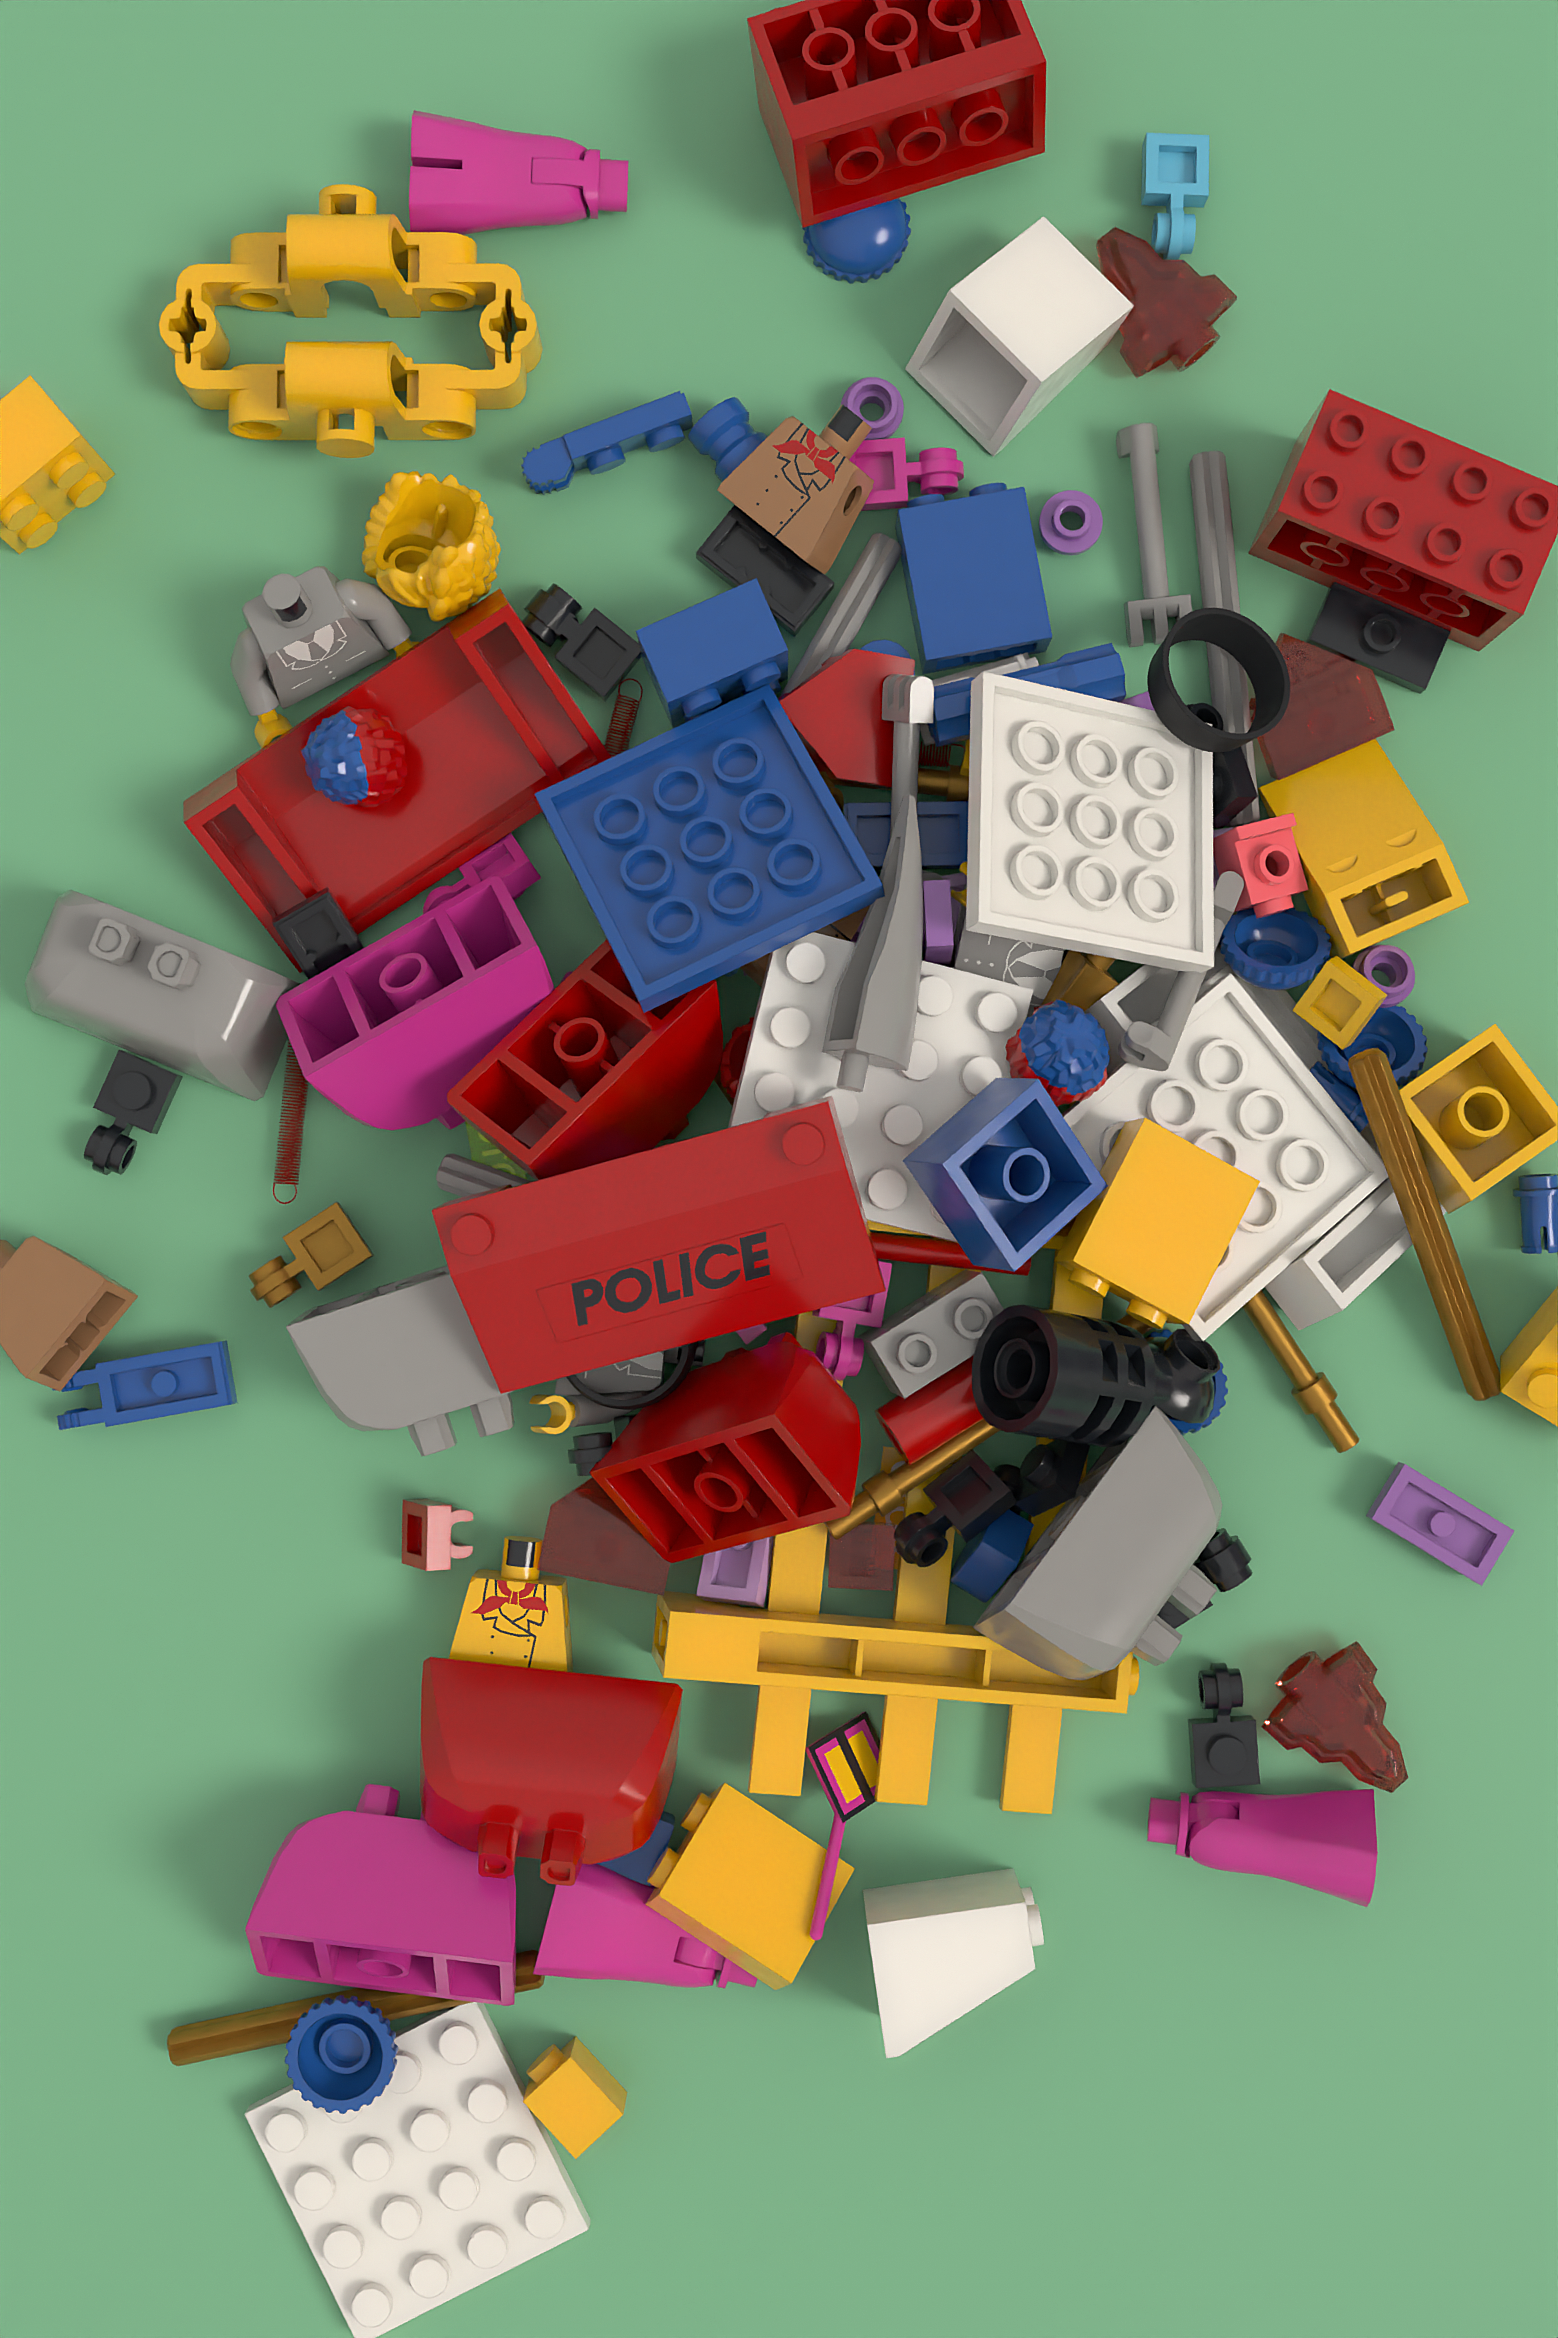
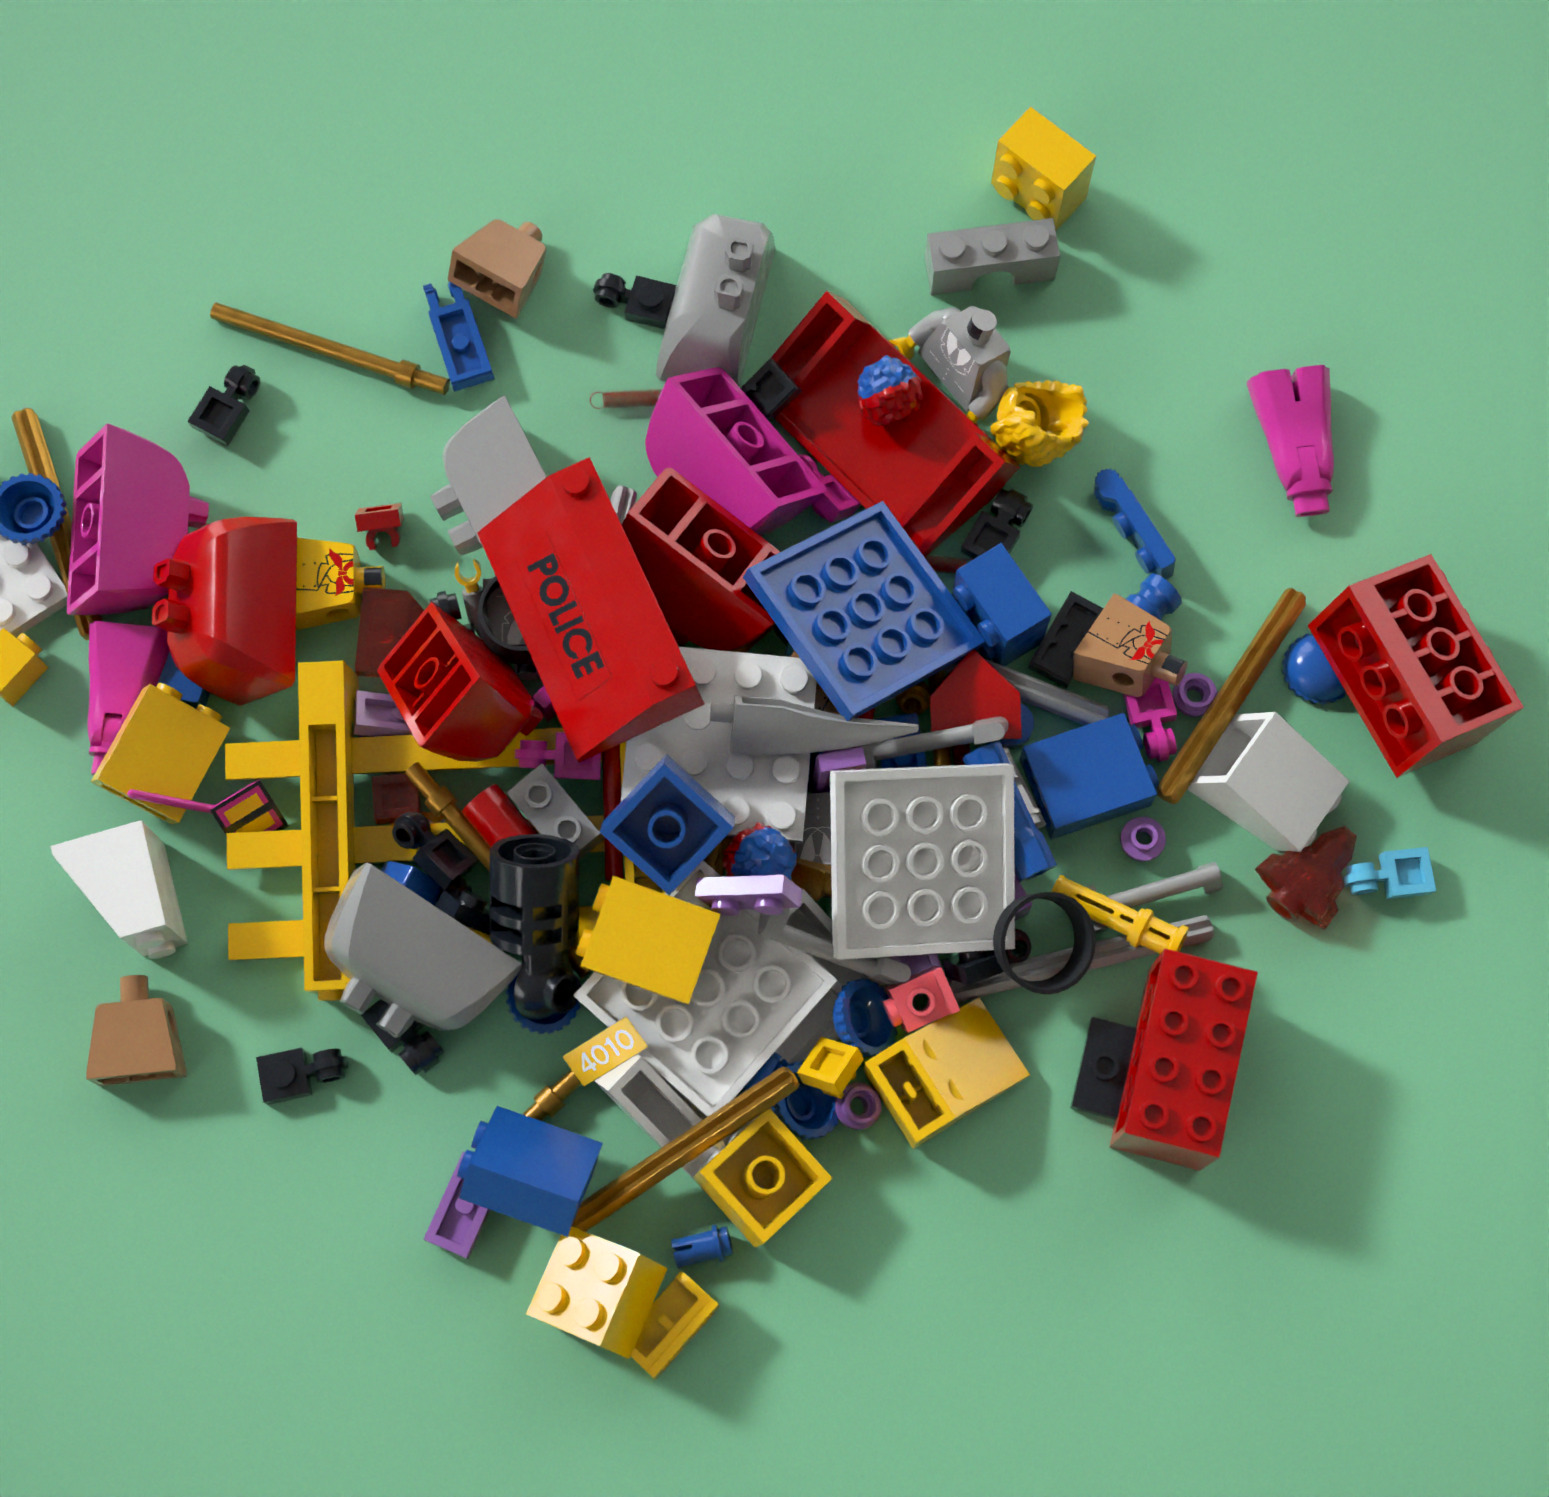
camera: 80 degrees right, 15 degrees down
yellow piece [159,184,543,458] -> none
pearl gold plate [248,1202,374,1308] -> none
dark pink piece [1147,1789,1378,1907] -> none
clear red slope [1249,633,1395,780] -> none
clear red rock [1261,1641,1408,1793] -> none
none -> medium nougat torso [86,975,187,1086]
none -> black plate [187,365,260,446]
none -> pearl gold bar [210,302,450,395]
none -> blue brick [457,1106,603,1237]
none -> yellow sticker [562,1016,648,1086]
none -> medium lavender plate [695,875,802,916]
none -> light grey arch [925,218,1060,295]
none -> yellow pin [1051,874,1189,954]
none -> pearl gold axle [1157,588,1306,804]

